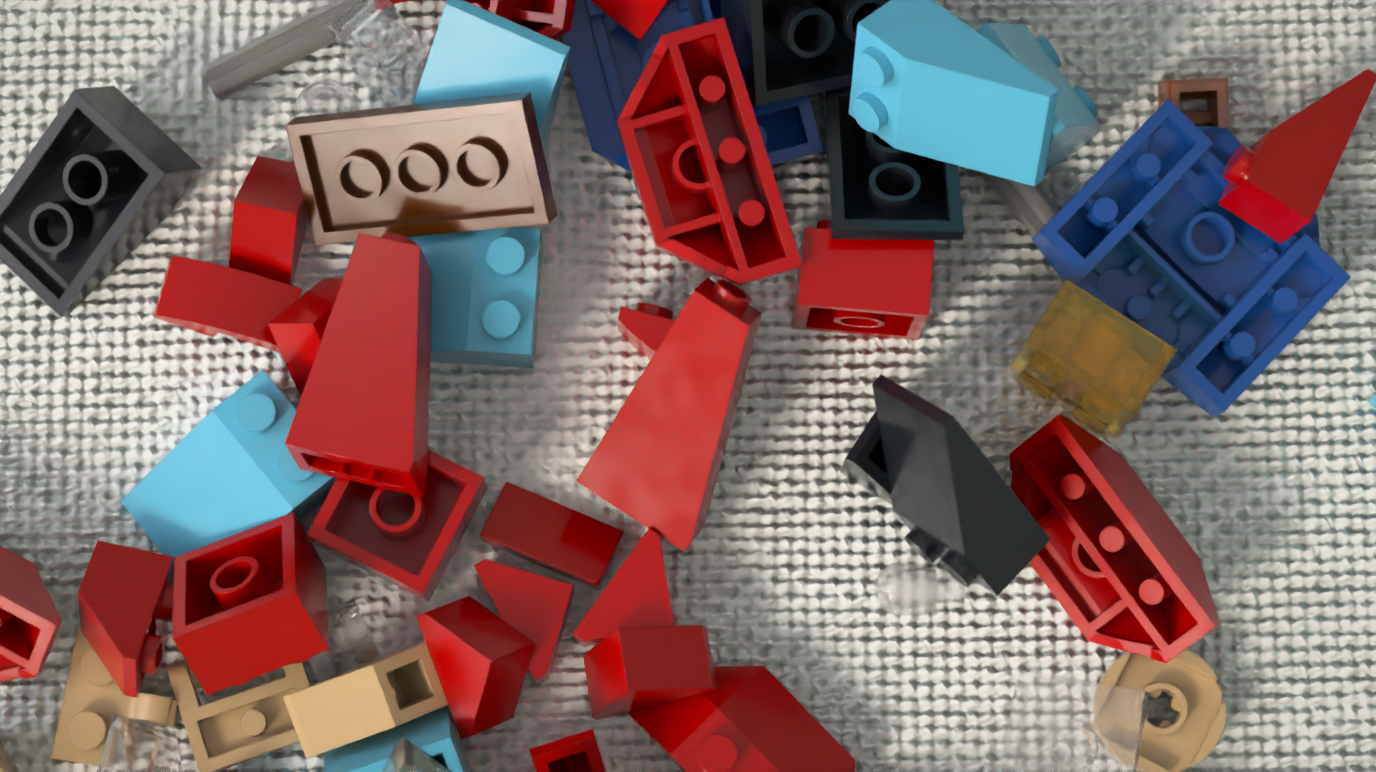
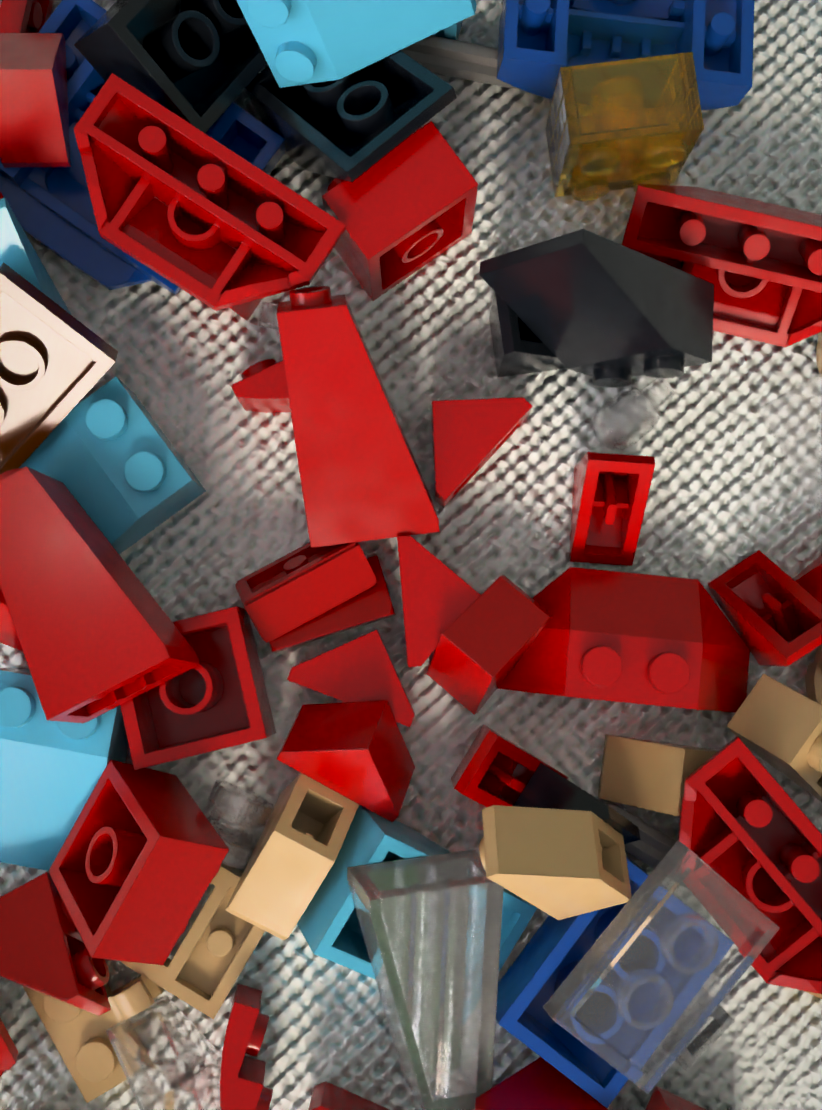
camera: 35 degrees left, 5 degrees up
none -> red slope [235,542,377,642]
none -> red slope [431,397,533,508]
none -> red slope [569,452,655,566]

